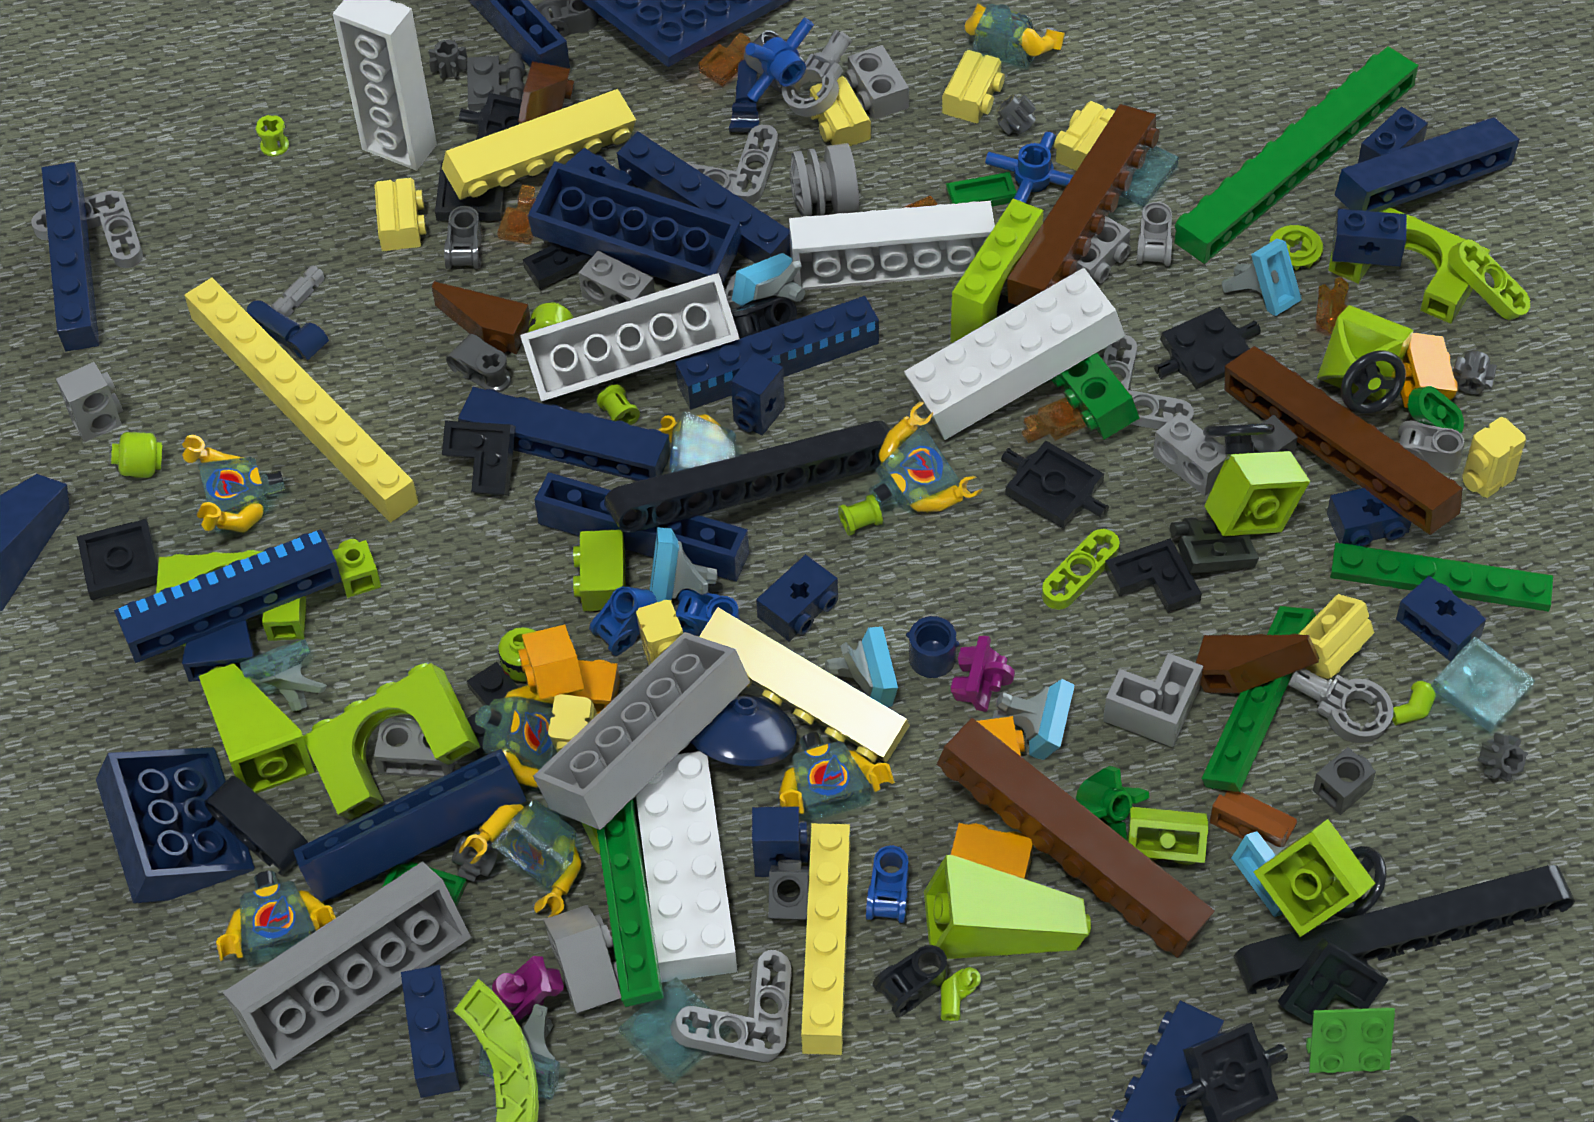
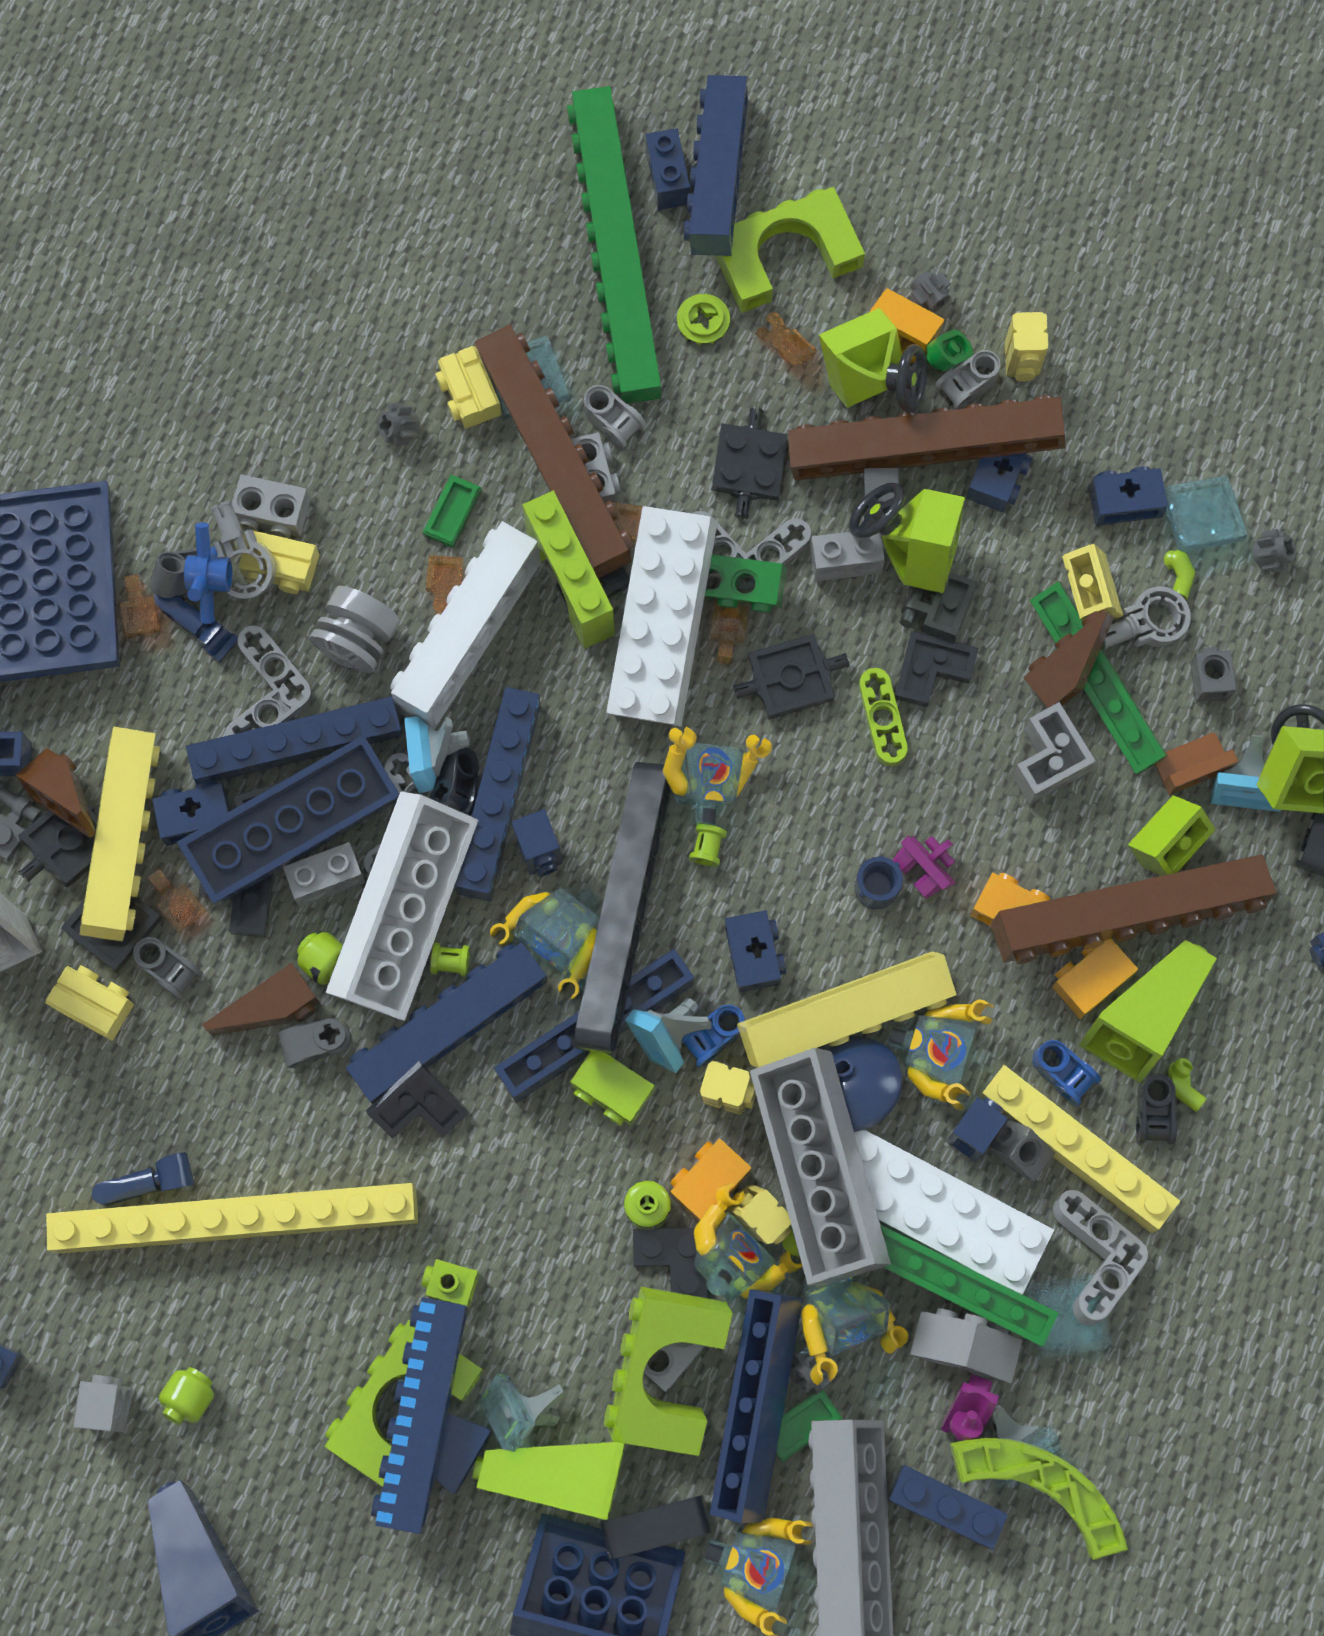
camera: 55 degrees left, 20 degrees up
black plate [77,518,158,600] -> none
torso [182,435,286,534] -> none
light grey axle [272,265,325,317] -> none
light orange brick [518,624,584,700] -> none
blue piece [589,586,657,656] -> none
piece [825,627,898,707] -> none
light yellow brick [942,50,1005,123] -> none
clear light blue torso [965,3,1065,70] -> none
blue bar [985,132,1074,203] -> none
piece [992,679,1075,760] -> none
green brick [1076,766,1150,840] -> none
medium azure piece [1222,239,1302,316] -> none
green plate [1330,542,1553,612] -> none
dark blue brick [1332,209,1407,267] -> none
lime beam [1448,239,1530,320] -> none

